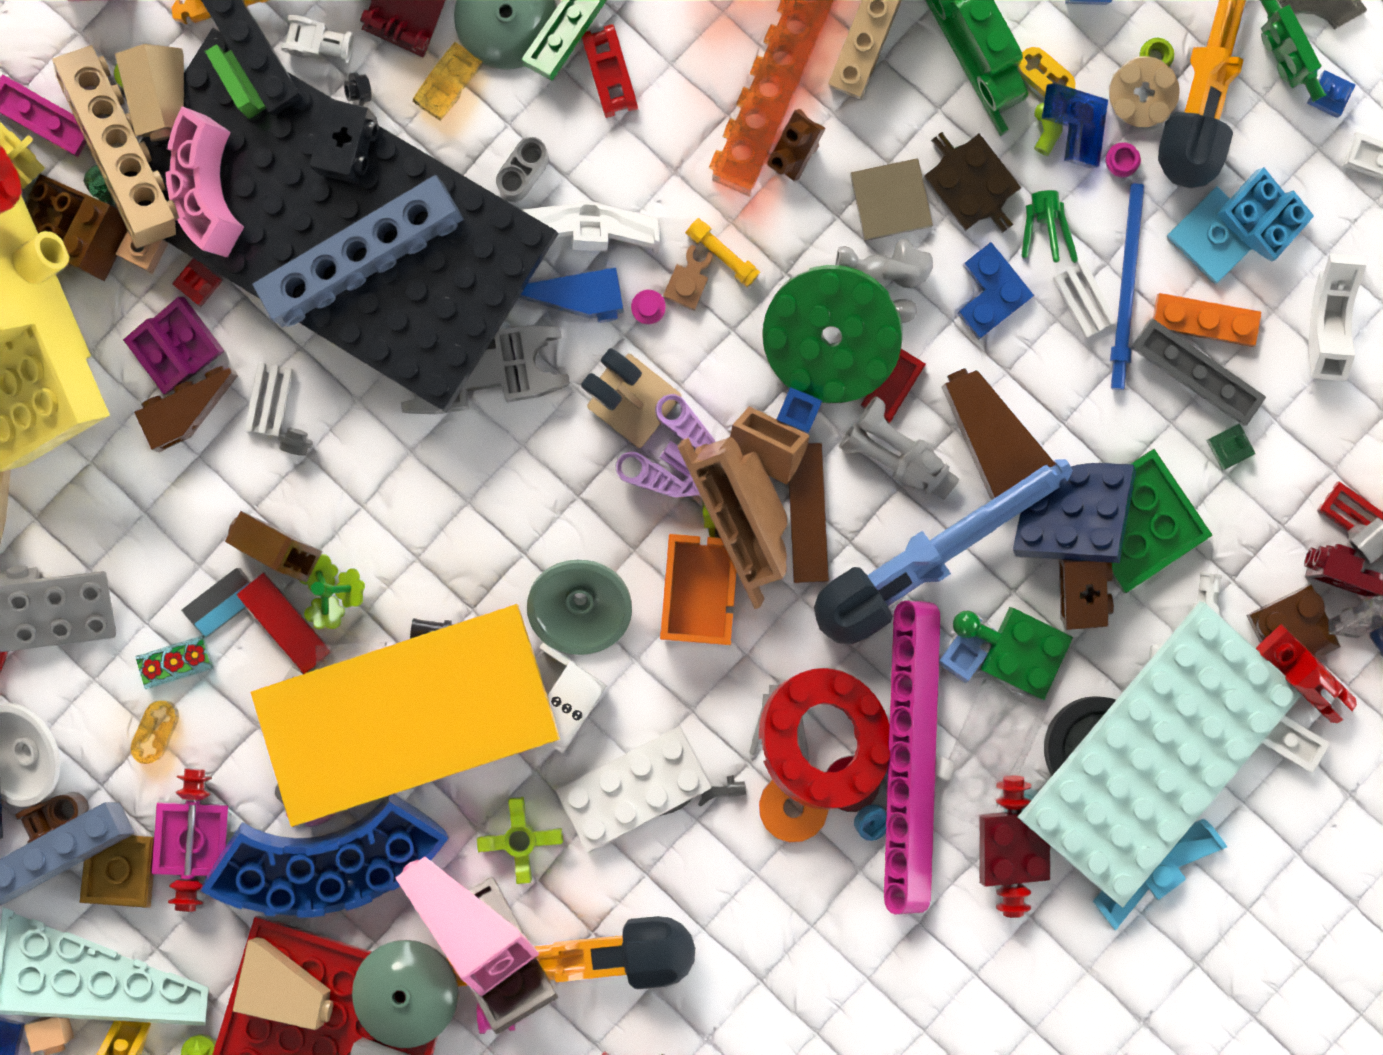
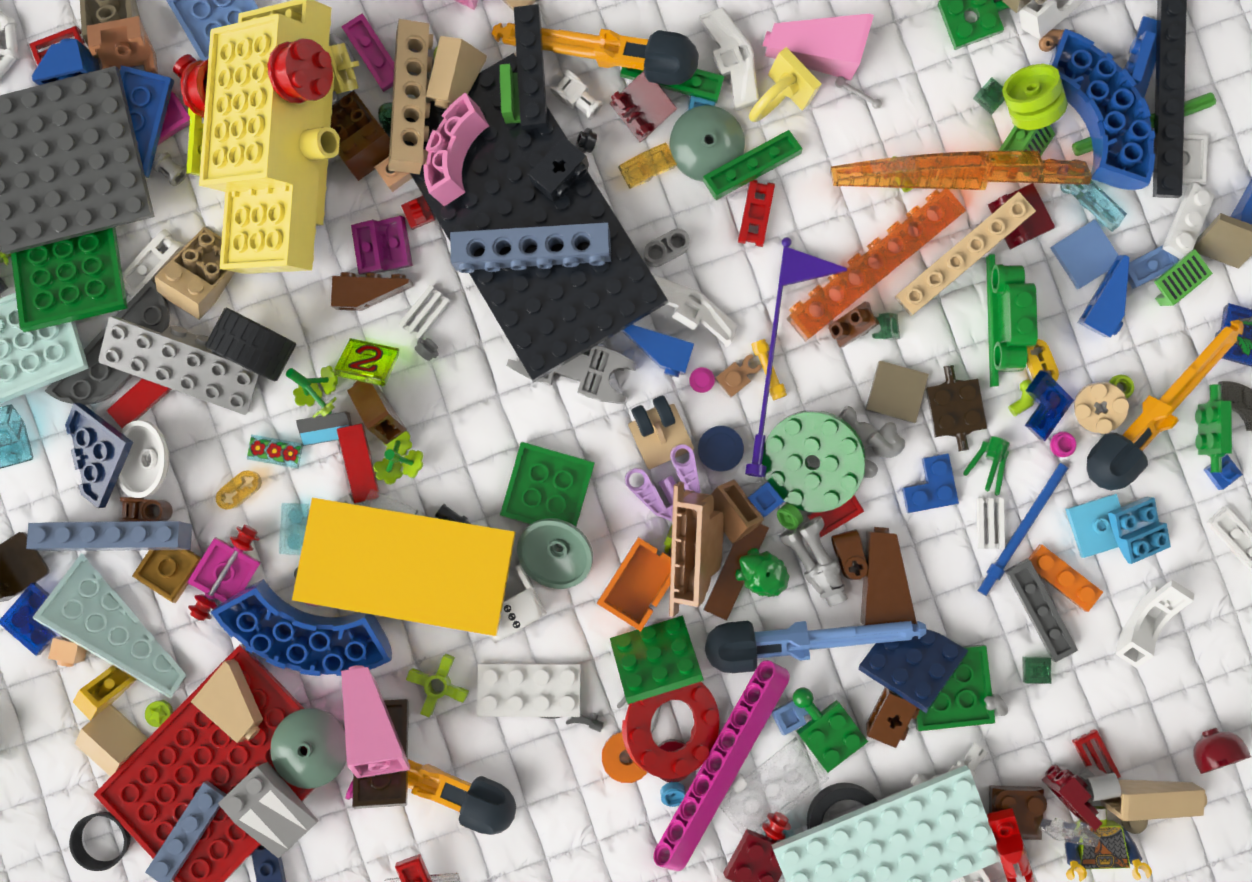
camera: 30 degrees right, 0 degrees up
none -> black tyre [205,307,296,381]
none -> clear light blue plate [279,503,310,555]
none -> lime plant [286,365,338,418]
none -> clear neon green tile [334,338,400,386]
none -> green plate [500,442,595,527]
none -> green plate [610,615,704,704]
none -> dark blue piece [698,426,744,472]
none -> green animal [735,548,790,597]
none -> dark purple piece [745,237,848,477]
none -> bright green tile [777,504,803,530]
none -> reddish brown piece [831,529,868,580]
none -> clear green tile [872,312,900,341]
none -> light grey arm [984,694,1008,716]

